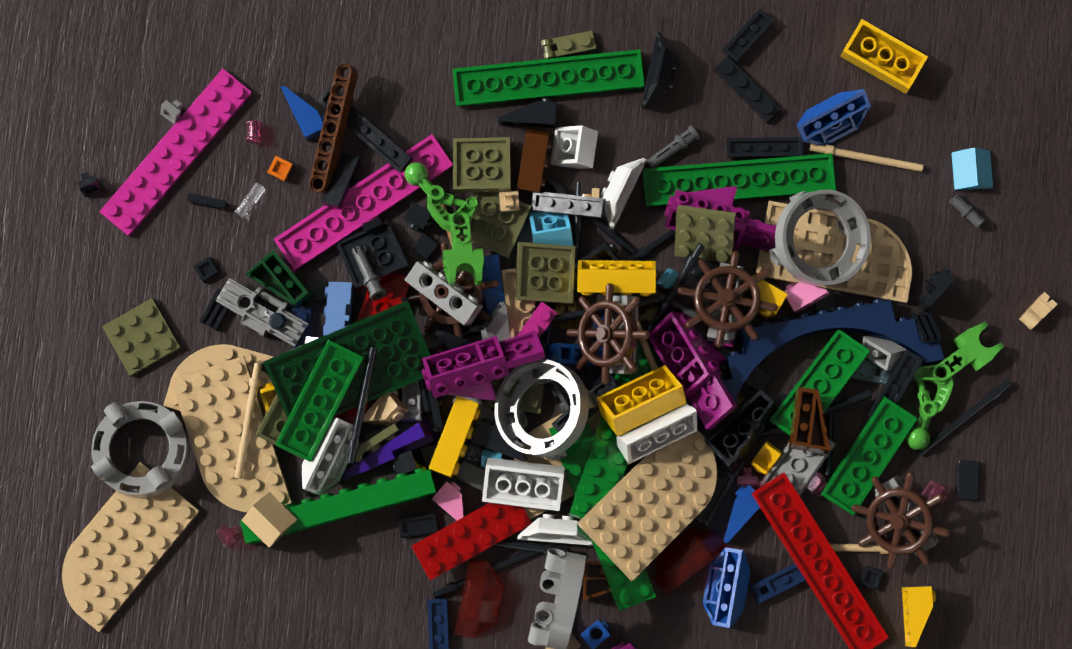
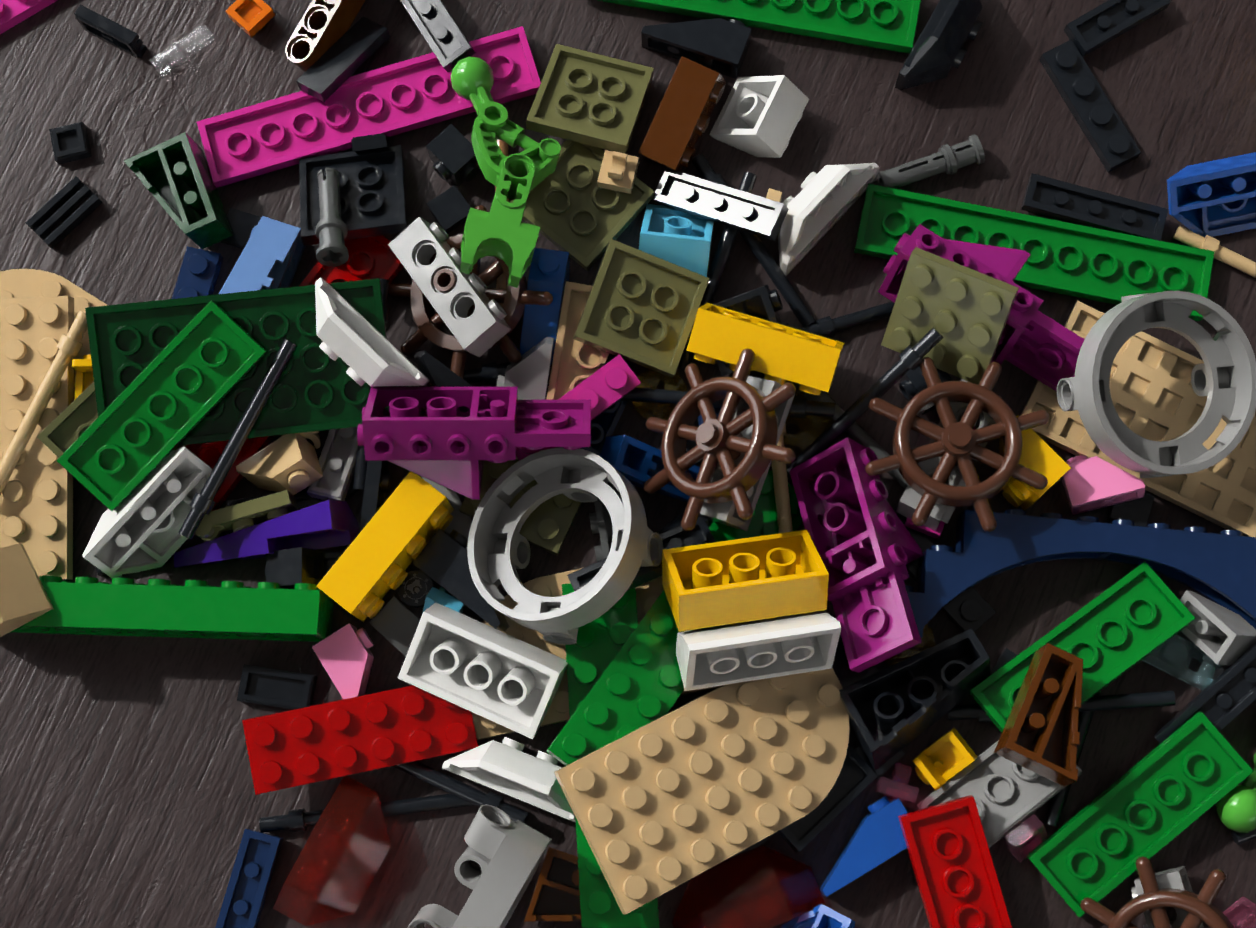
camera: 20 degrees right, 5 degrees down
light grey piece [216,278,308,347] -> none
medium azure tile [656,268,679,289] -> none
none -> white wedge [315,277,430,387]

